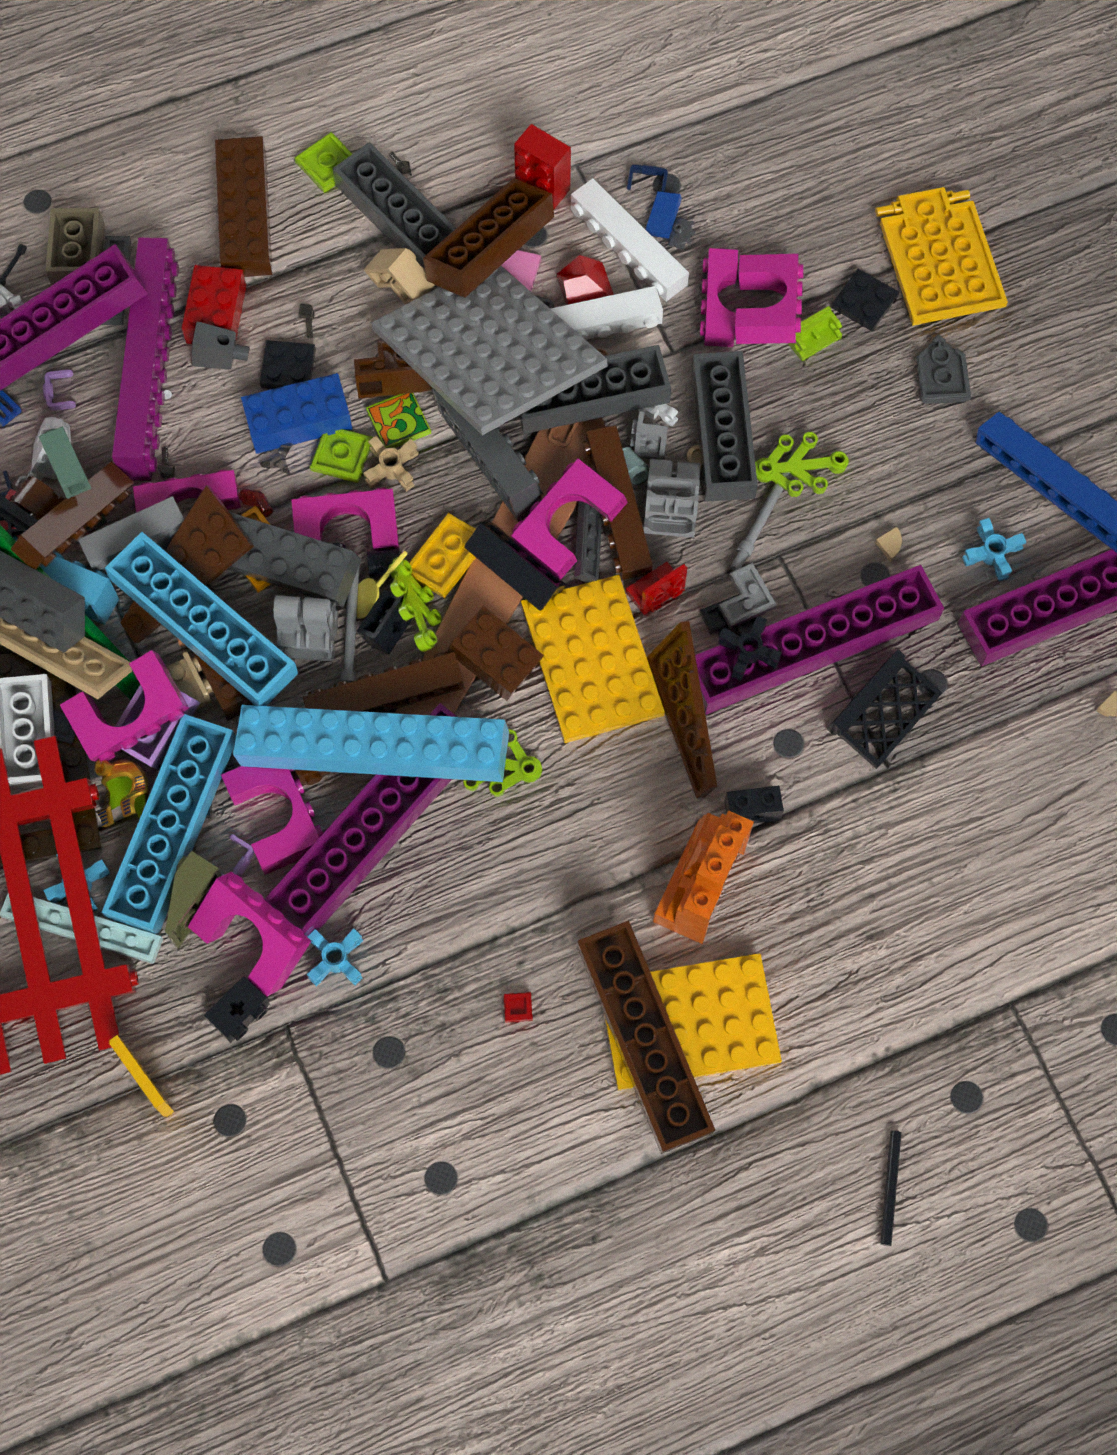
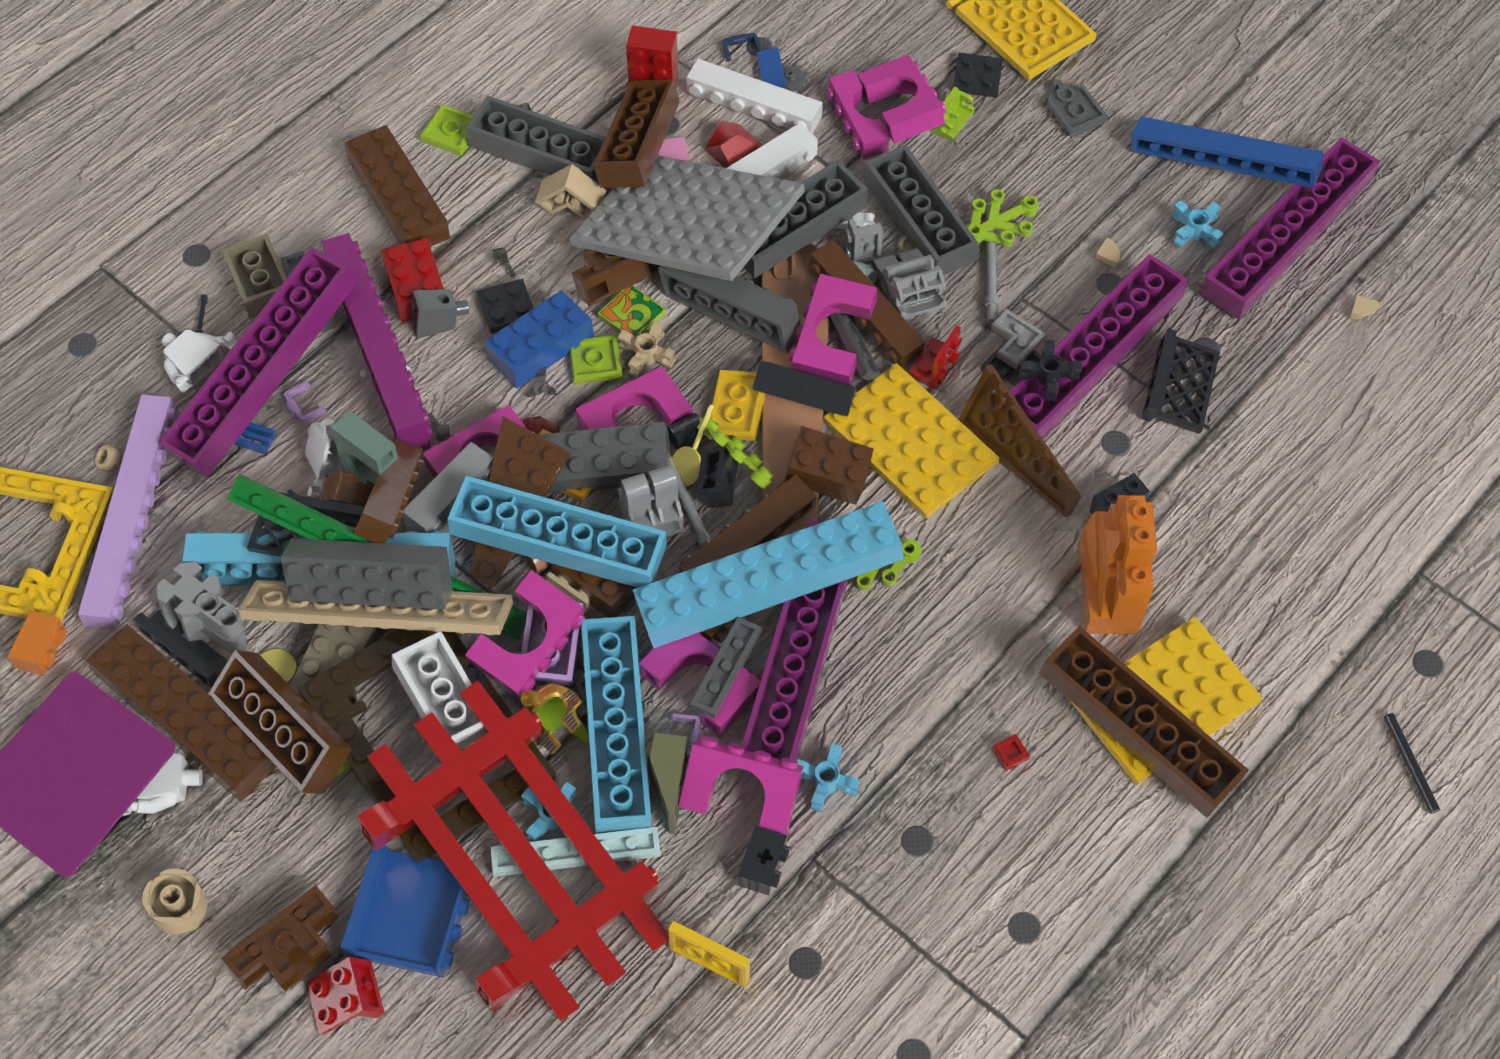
camera: 25 degrees left, 10 degrees down
none -> dark grey plate [690,617,762,719]

